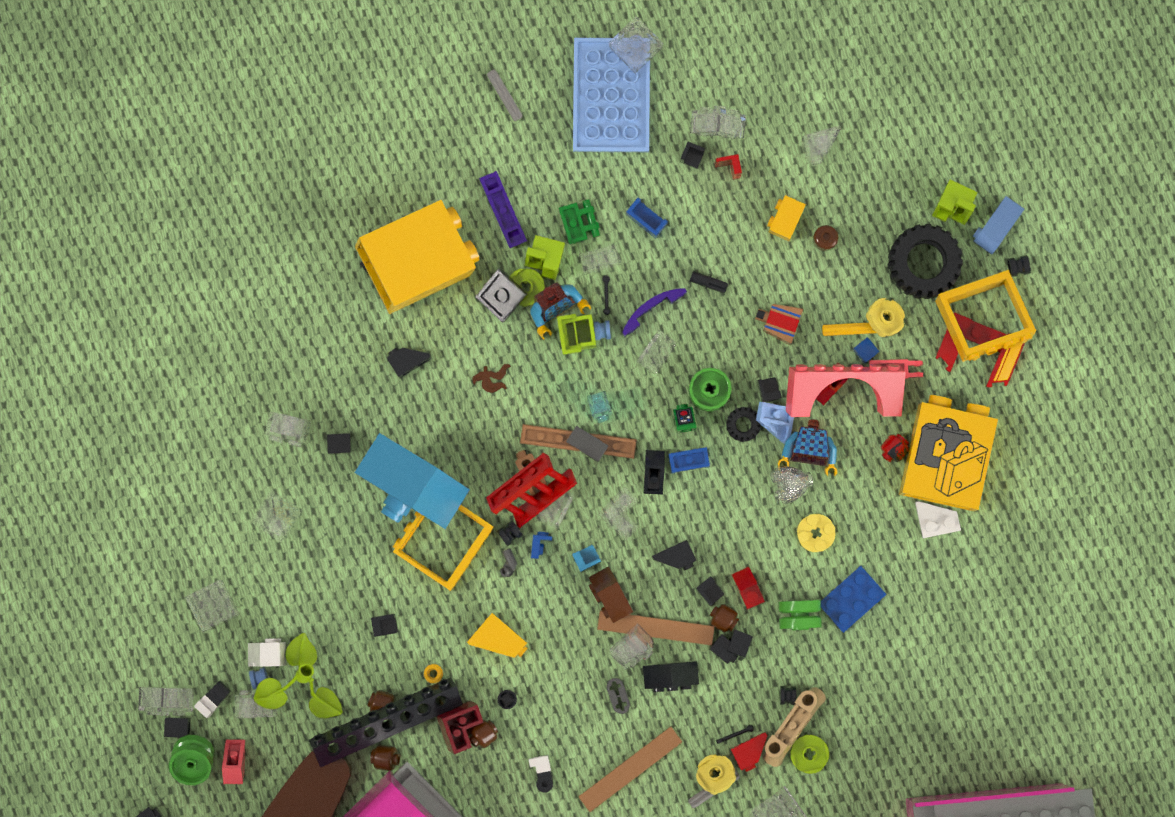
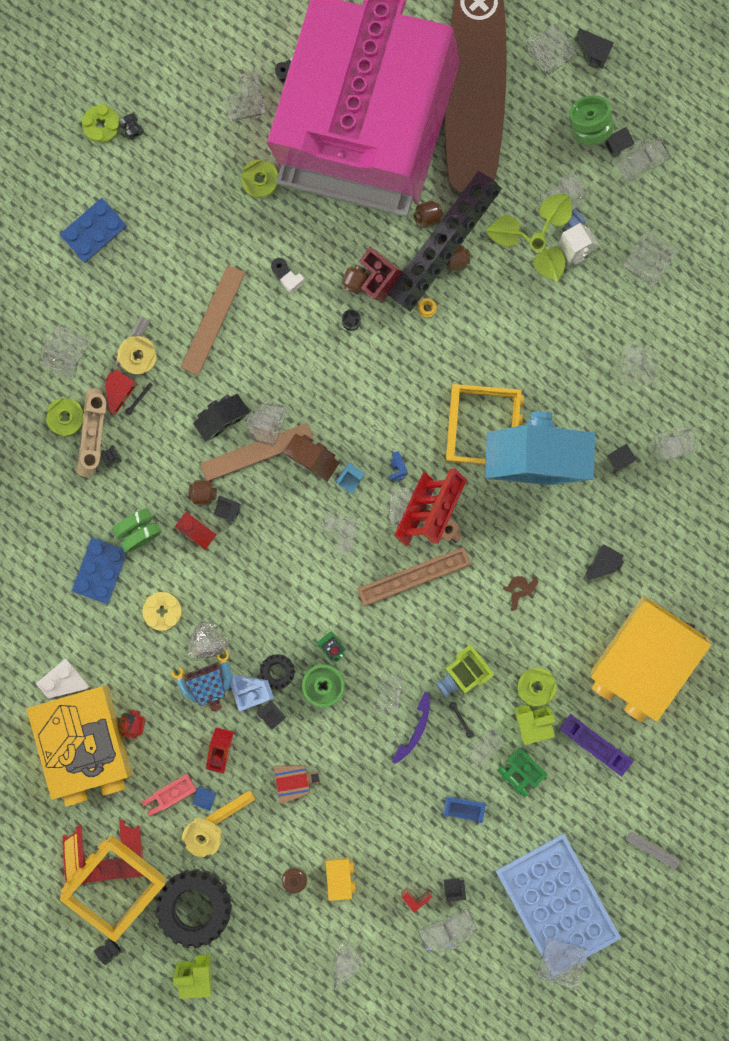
camera: 150 degrees right, 0 degrees up
leg [194,681,231,718] -> none
coral slope [222,740,245,784] -> none
black panel [371,614,398,637] -> none
yellow slope [467,613,528,658] -> none
tile [476,268,527,323] -> none
black wheel [497,520,523,546] -> none
dark grey arm [500,548,517,577] -> none
torso [530,282,591,339] -> none
dark grey slope [566,426,609,462] -> none
clear light blue brick [587,391,612,423] -> none
dark grey beam [607,678,630,714] -> none
black slope [644,450,665,495] -> none
black slope [652,540,697,571] -> none
blue panel [668,447,710,474] -> none
black axle [689,270,728,293] -> none
black brick [709,634,739,664] -> none
black panel [727,629,753,661] -> none
coral arch [786,364,906,417] -> none
medium blue door [973,196,1024,255] -> none

